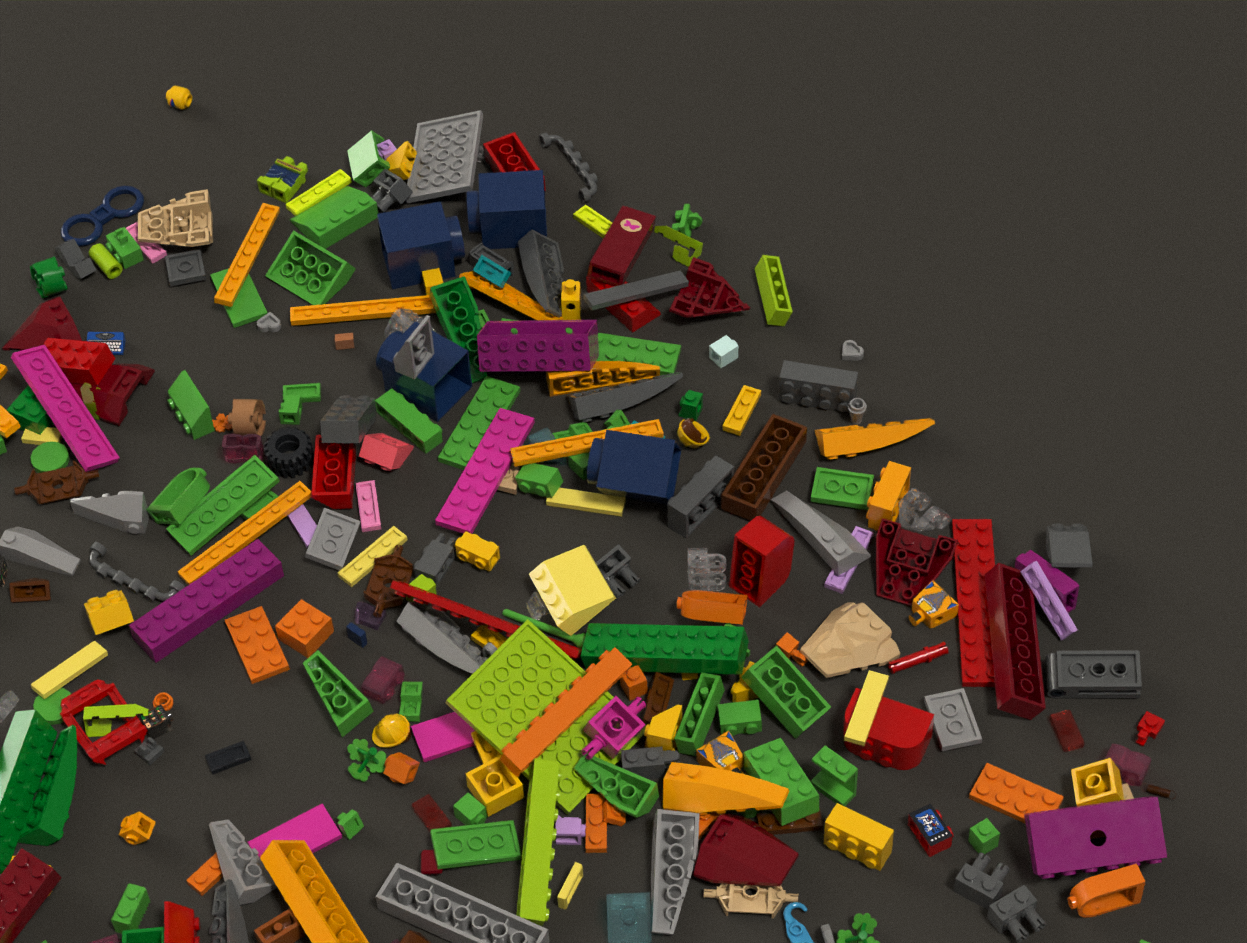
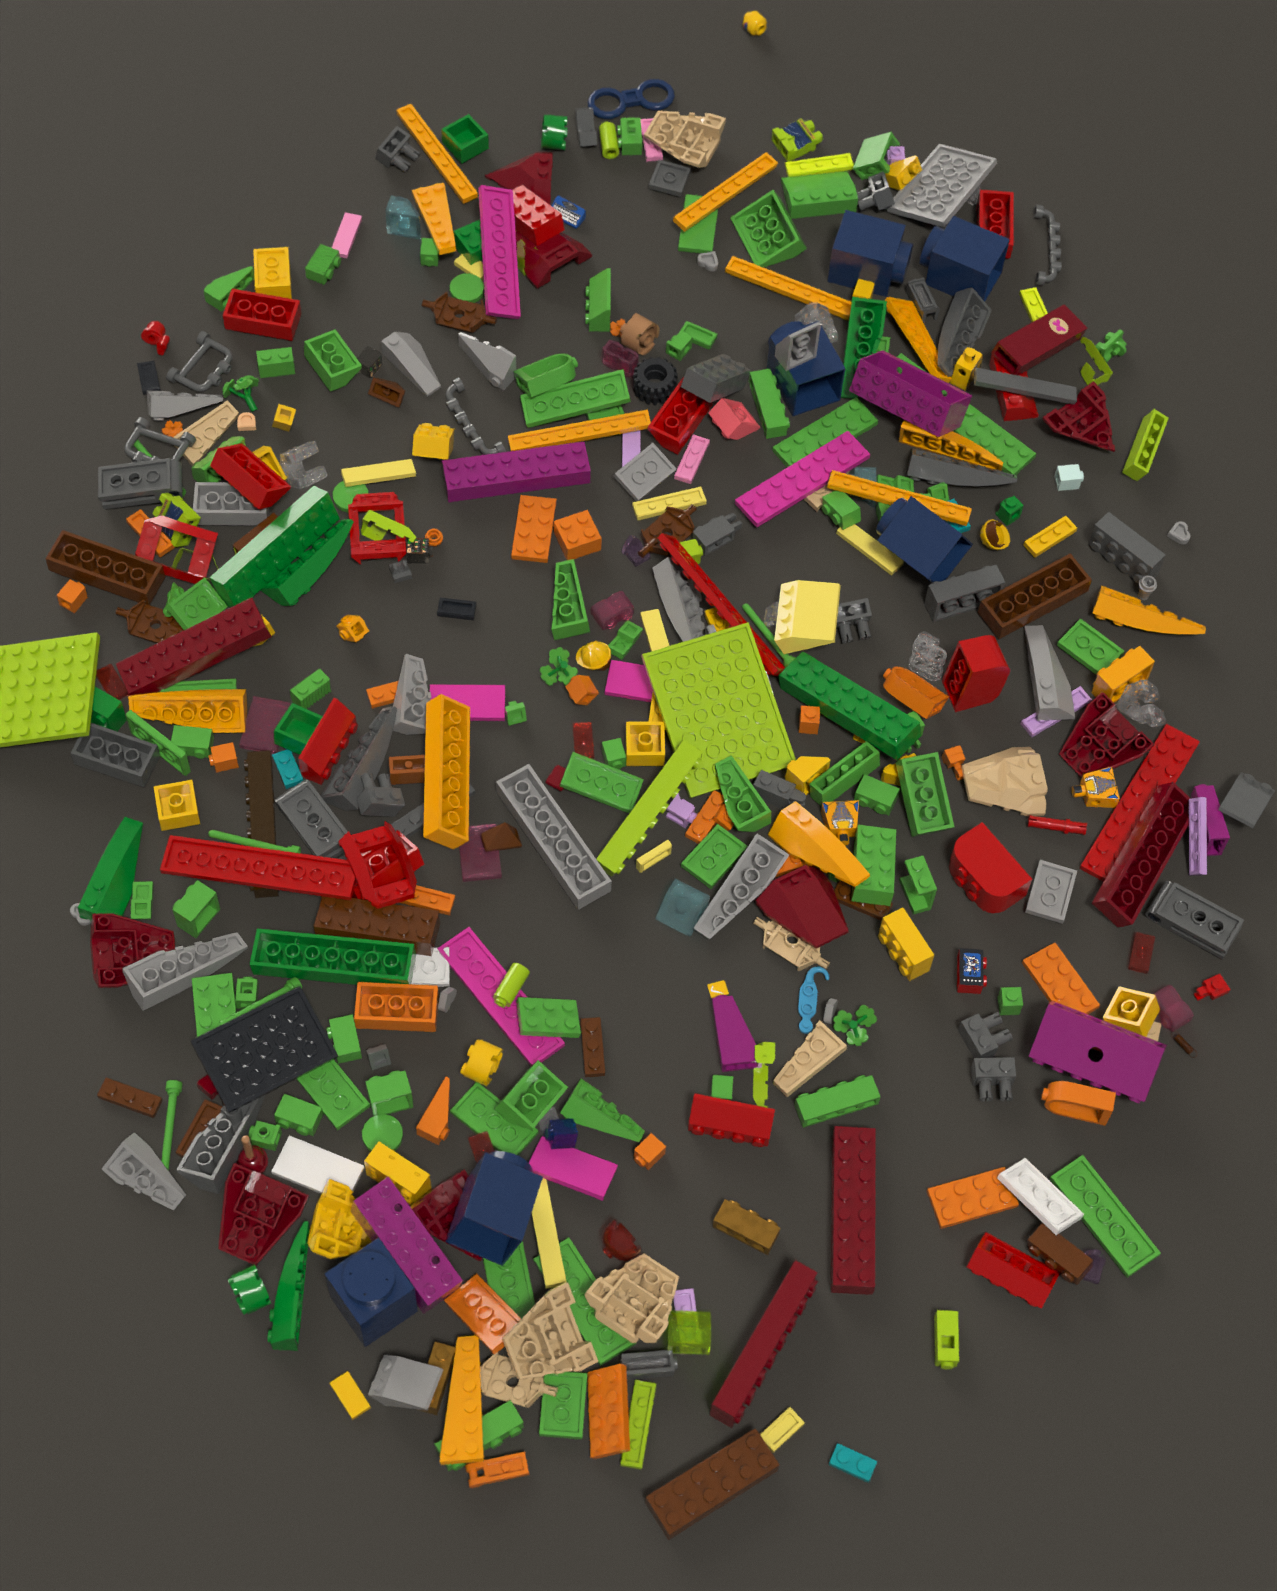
camera: 25 degrees right, 10 degrees up
nougat slope [335,333,354,350] -> none
dark blue tile [346,622,367,648] -> none
yellow brick [455,531,500,572] -> none
teal plate [473,255,511,288] -> none
orange brick [500,647,632,777] -> none
dark pink brick [581,696,646,760] -> none
reddish brown plate [641,672,674,725] -> none
light yellow tile [844,670,889,746] -> none
none -> light yellow tile [640,609,669,651]
none -> bright green plate [681,824,748,889]

